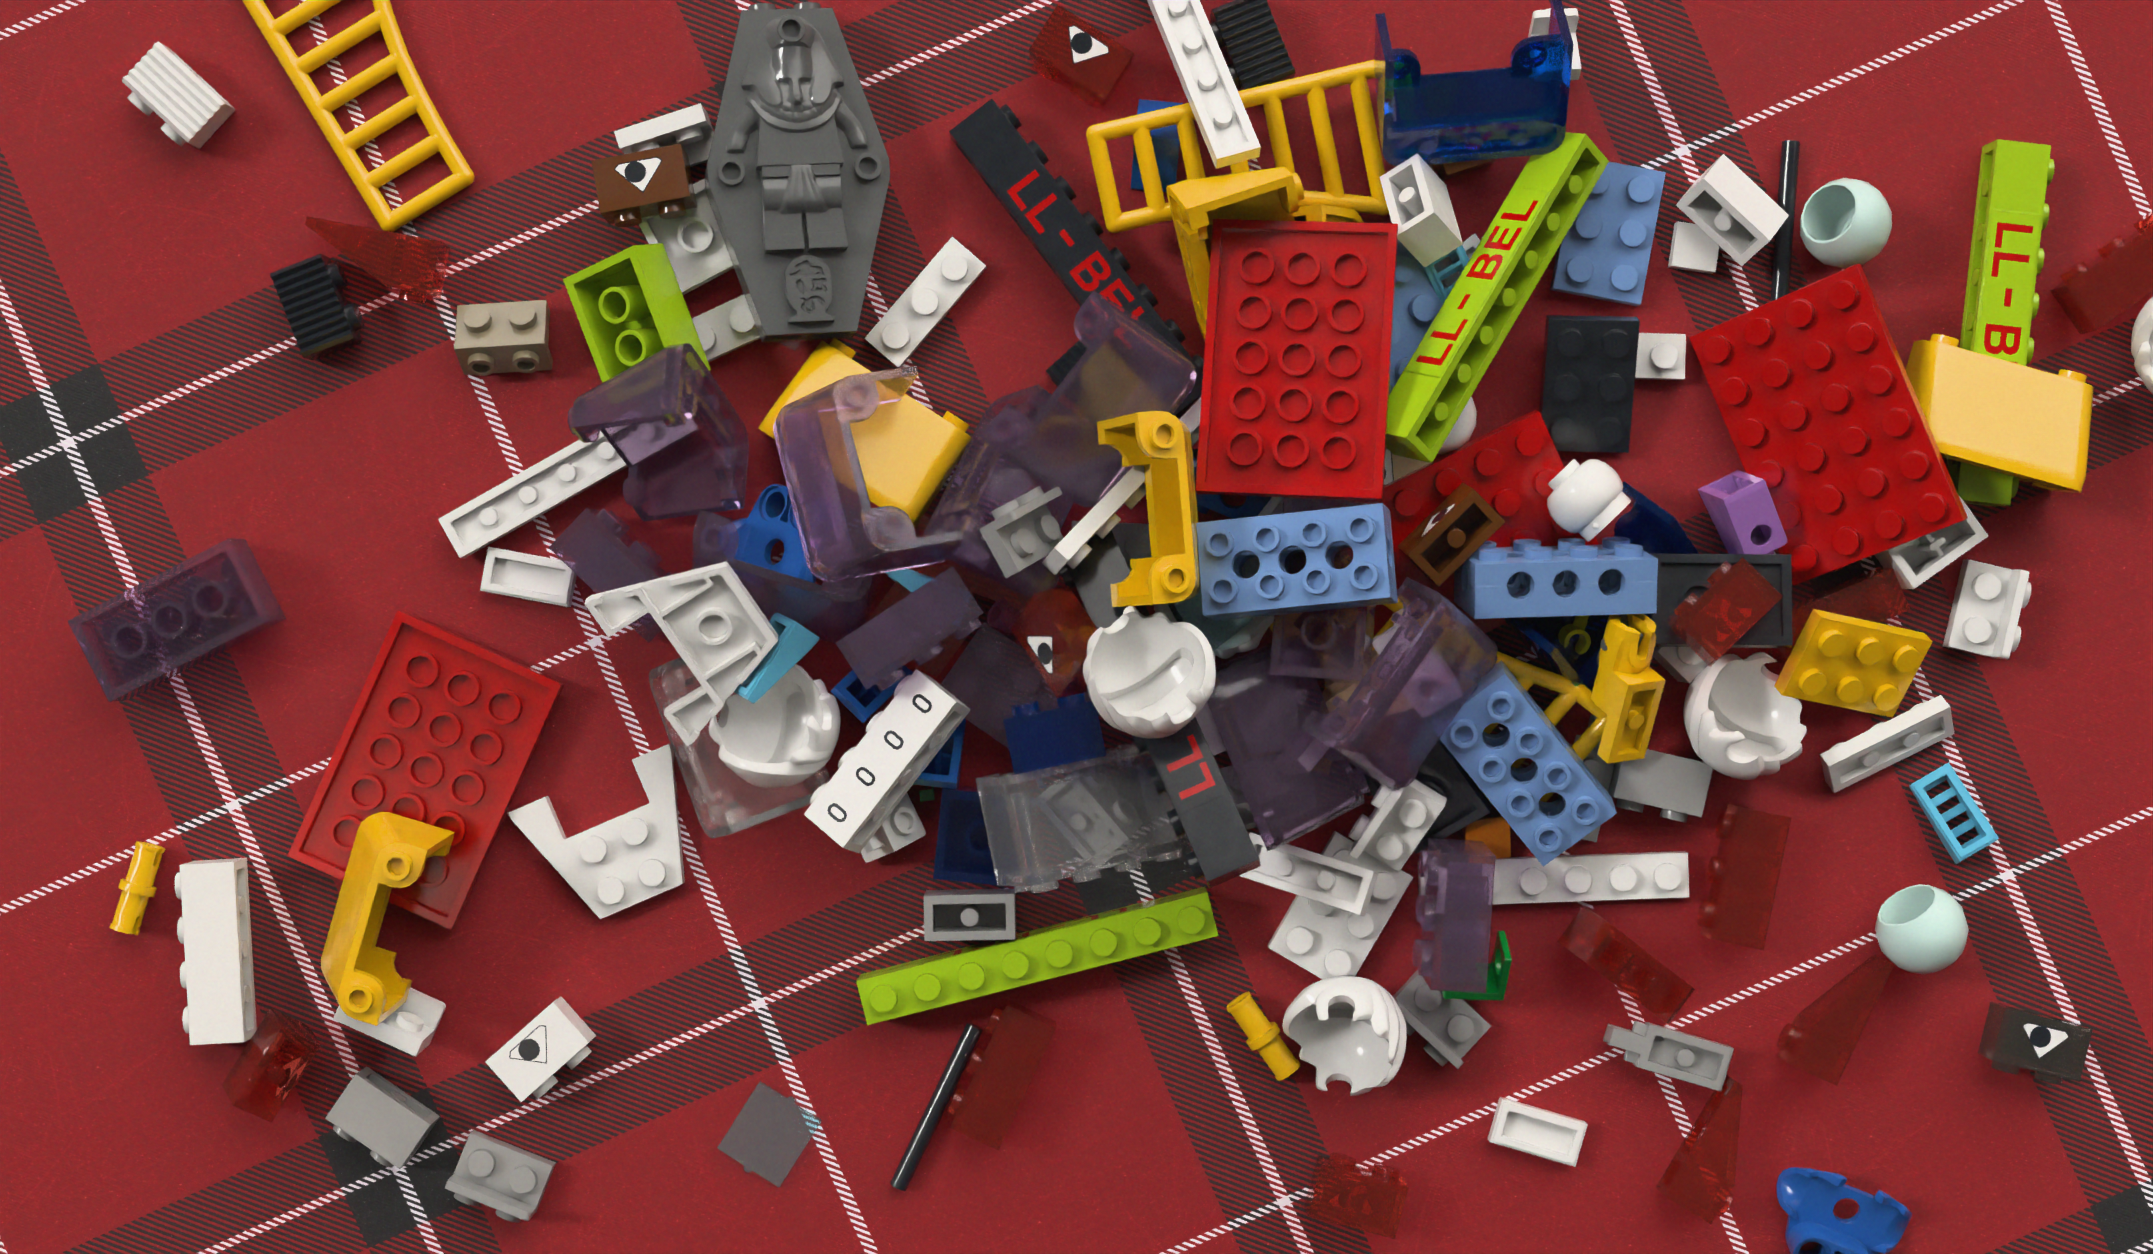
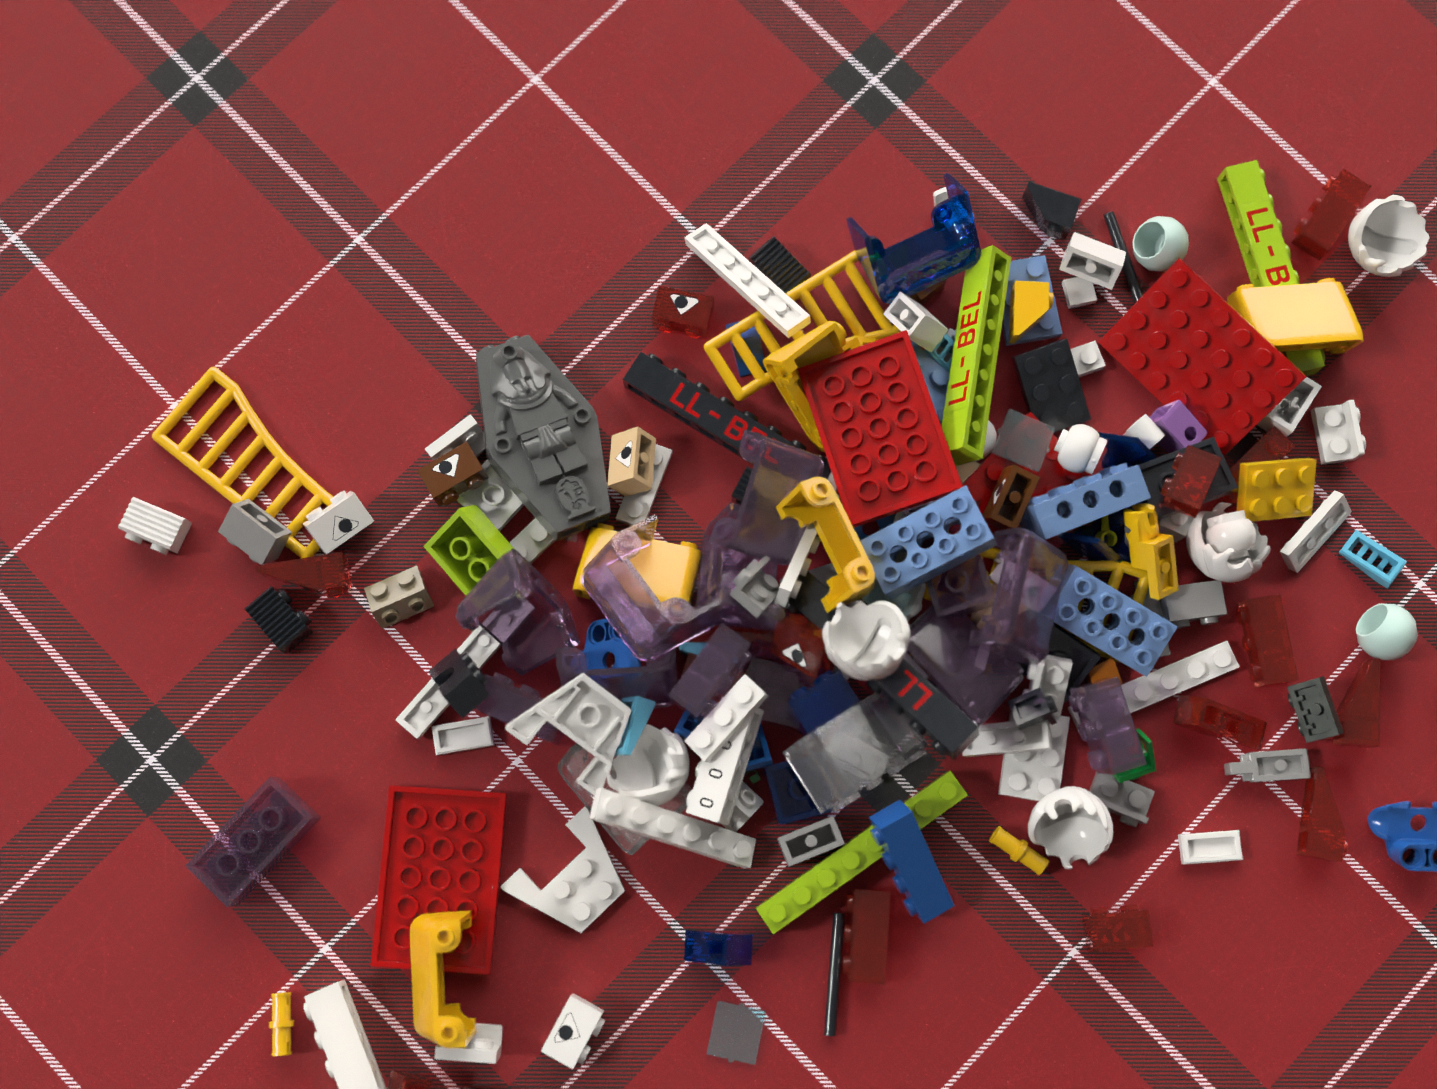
camera: 20 degrees left, 10 degrees down
none -> light grey brick [218,499,292,565]
none -> white brick [303,491,374,554]
none -> black arch [428,649,491,718]
none -> white plate [589,788,756,869]
none -> tan brick [607,427,656,497]
none -> clear blue slope [684,930,753,966]
none -> white plate [685,674,768,763]
none -> blue brick [869,800,955,924]
none -> clear light blue piece [992,409,1055,472]
none -> black bracket [1007,687,1058,731]
none -> yellow slope [1009,281,1054,344]
none -> black slope [1022,181,1081,239]
none -> white piece [1118,414,1165,457]
none -> white piece [1205,510,1257,560]
none -> pearl dark grey bracket [1287,676,1344,743]

